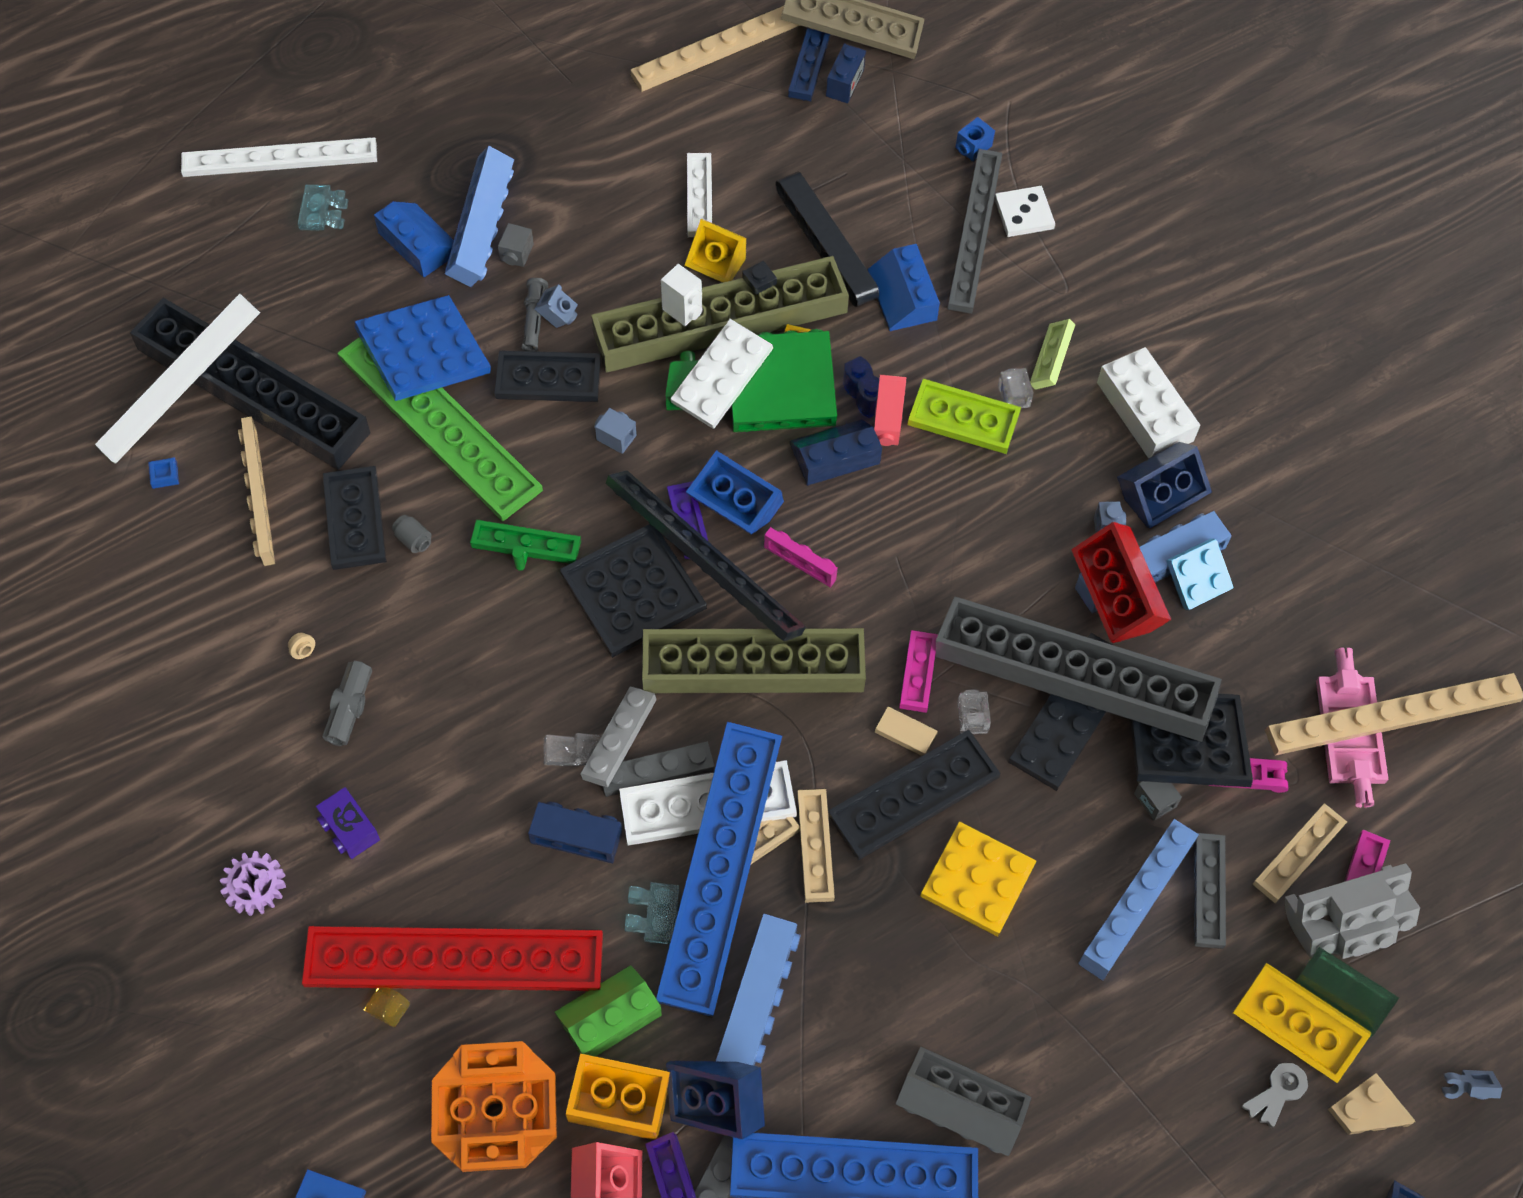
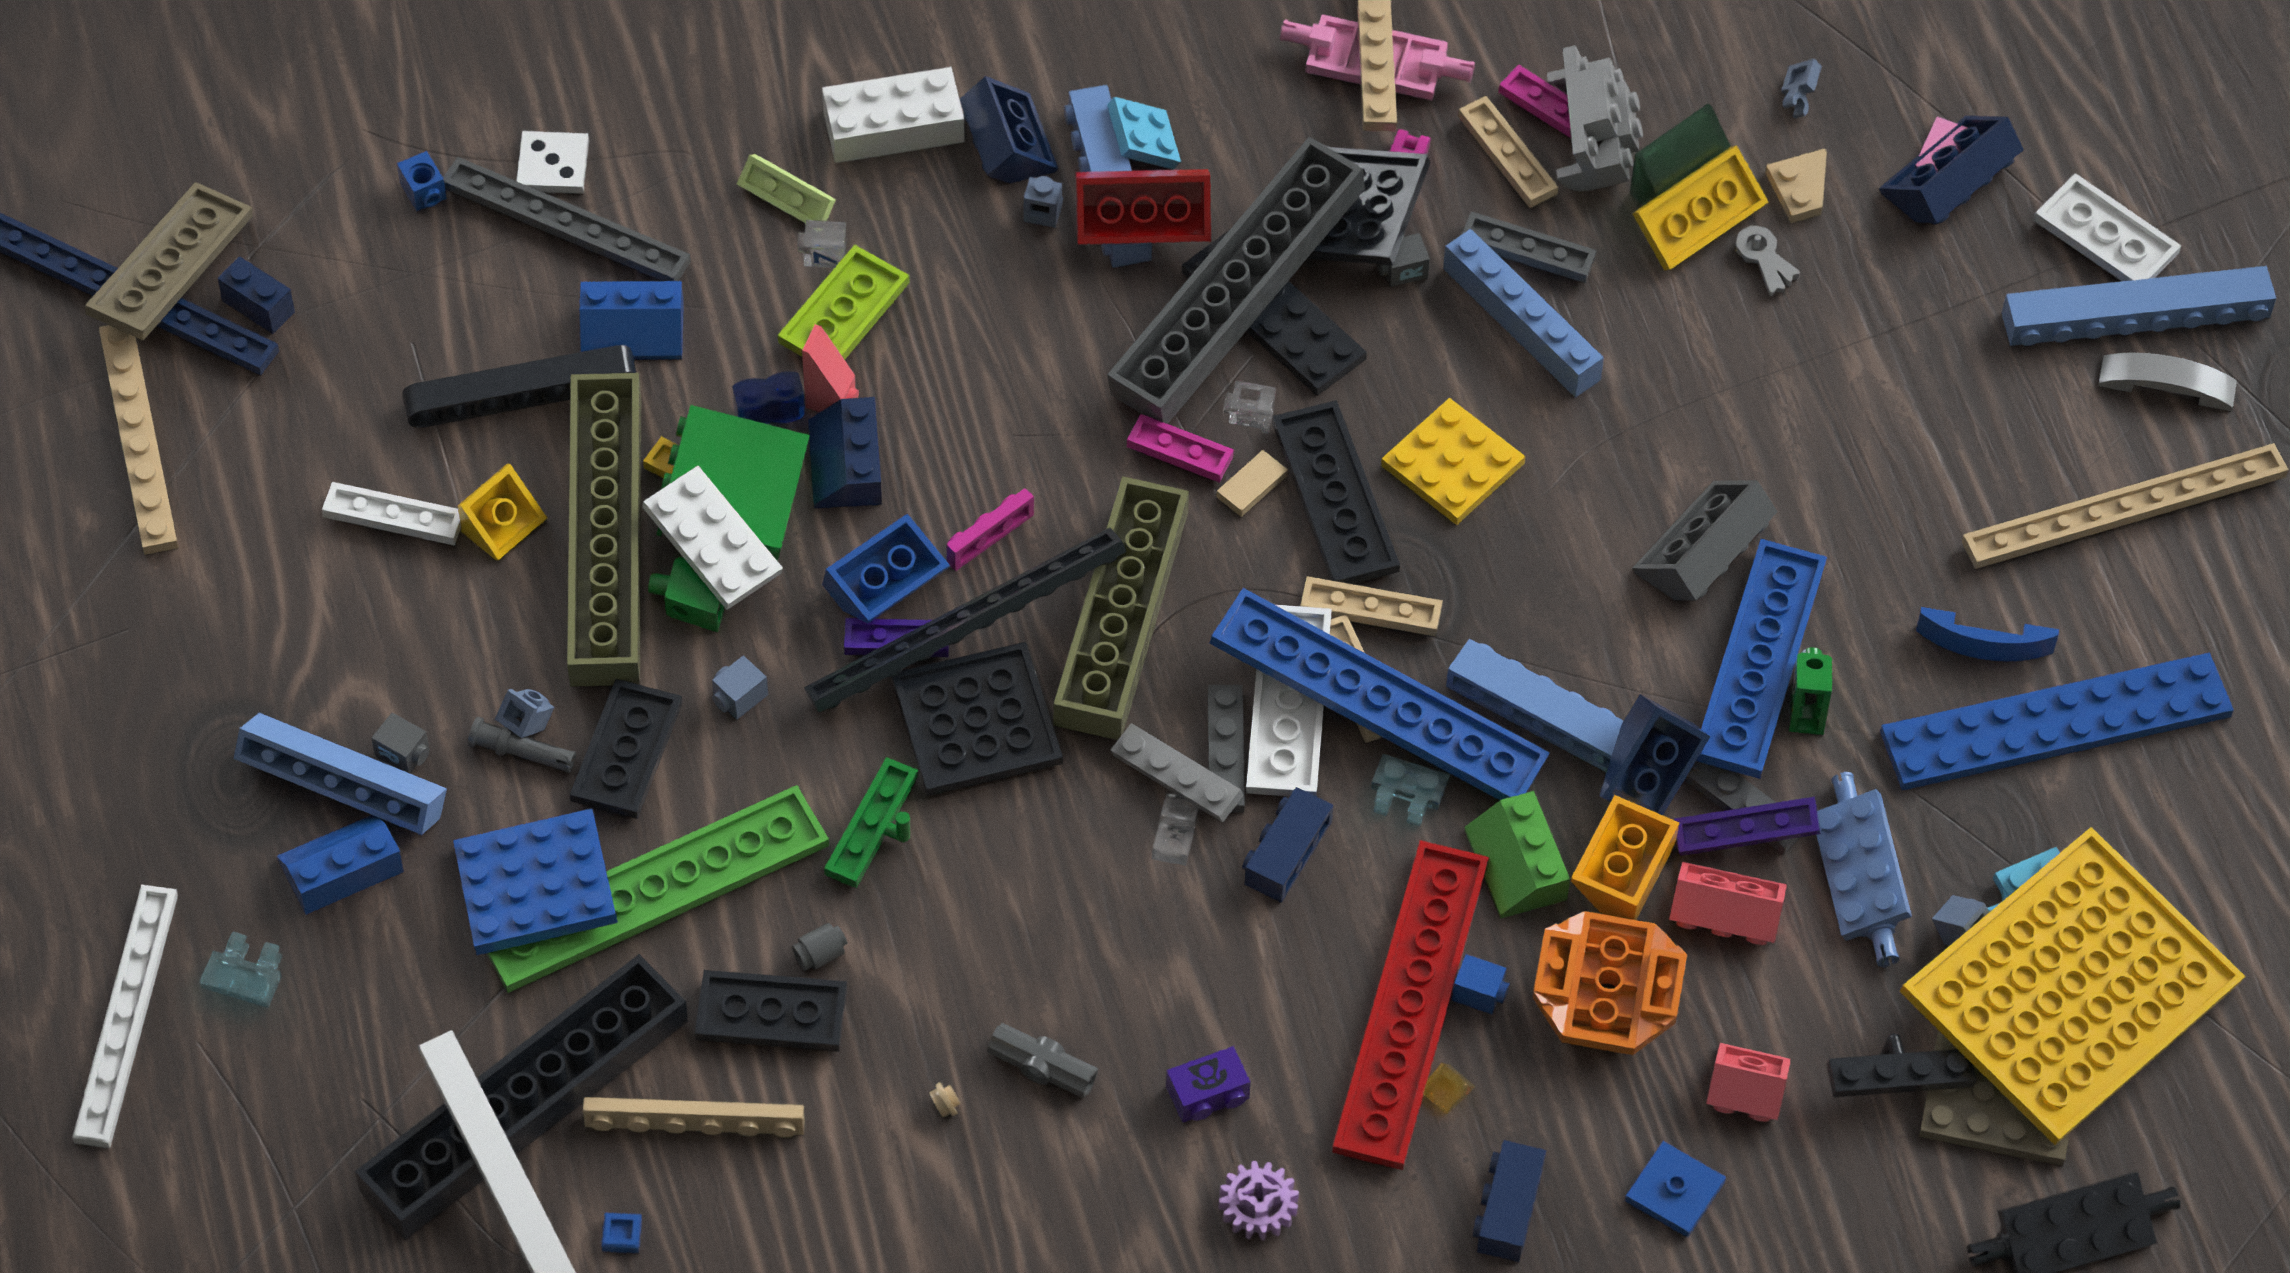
camera: 75 degrees left, 5 degrees down
white brick [661,264,702,326] -> none
black plate [742,261,777,295] -> none
none -> blue brick [1452,954,1510,1014]
none -> dark blue brick [1472,1140,1546,1262]

